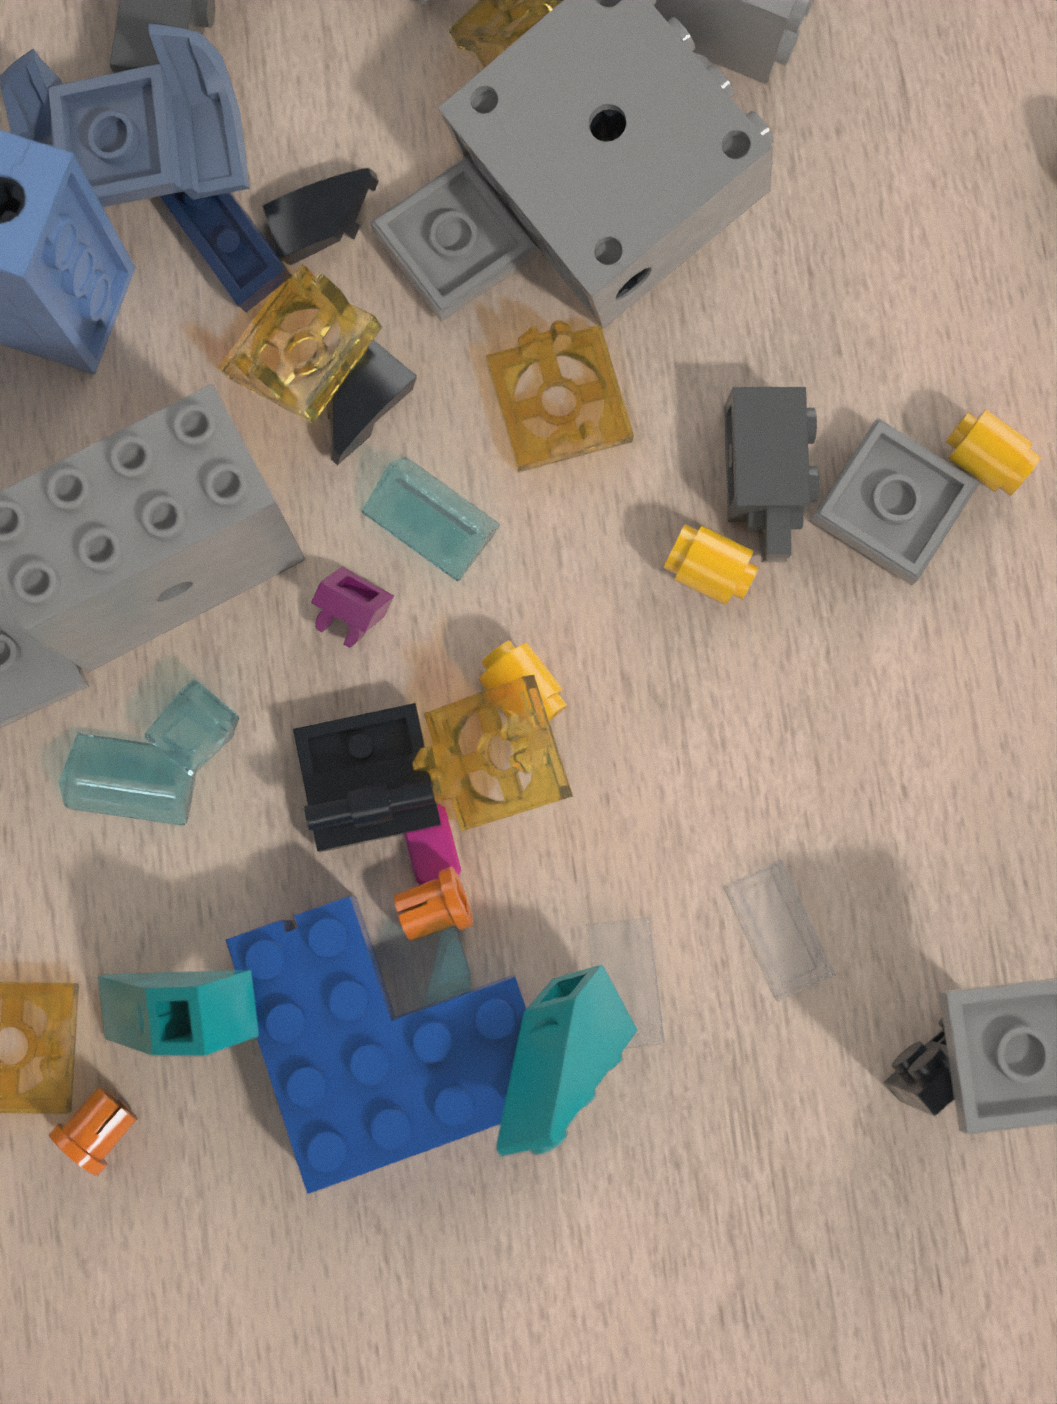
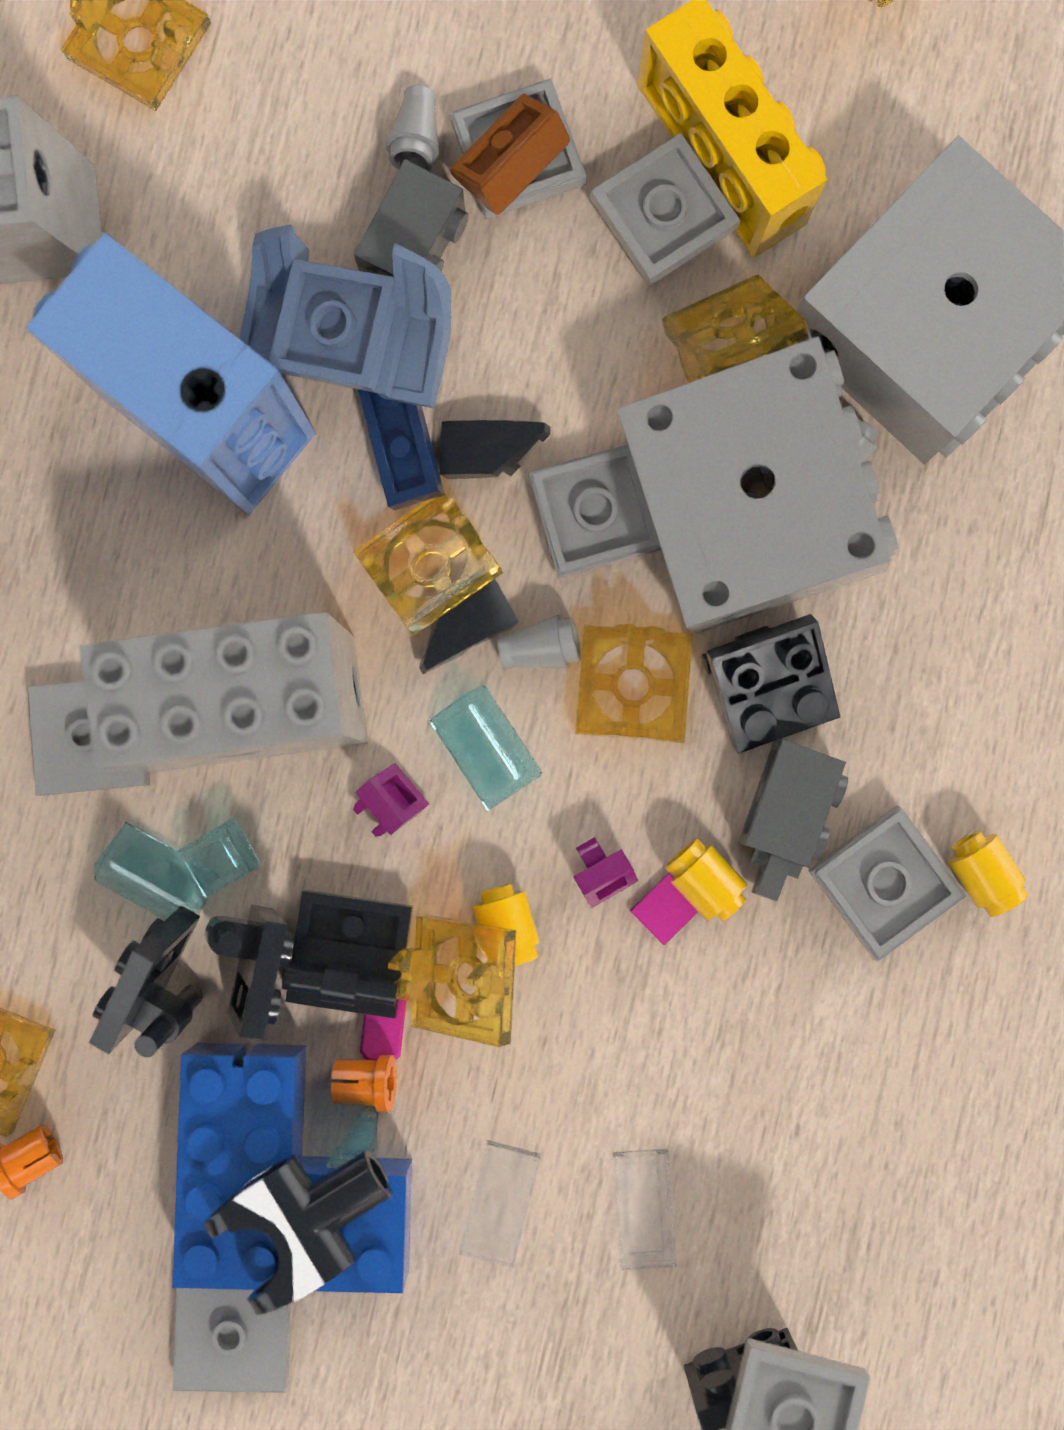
camera: 30 degrees right, 5 degrees up
teal slope [97,970,259,1056] -> none
teal slope [496,964,638,1157] -> none
none -> black plate [89,905,203,1057]
none -> light grey plate [173,1288,291,1393]
none -> black connector [203,1150,393,1315]
none -> black plate [205,905,294,1040]
none -> light grey cone [498,615,581,669]
none -> magenta tile [573,837,638,909]
none -> dark pink piece [630,873,698,945]
none -> black plate [701,614,841,754]

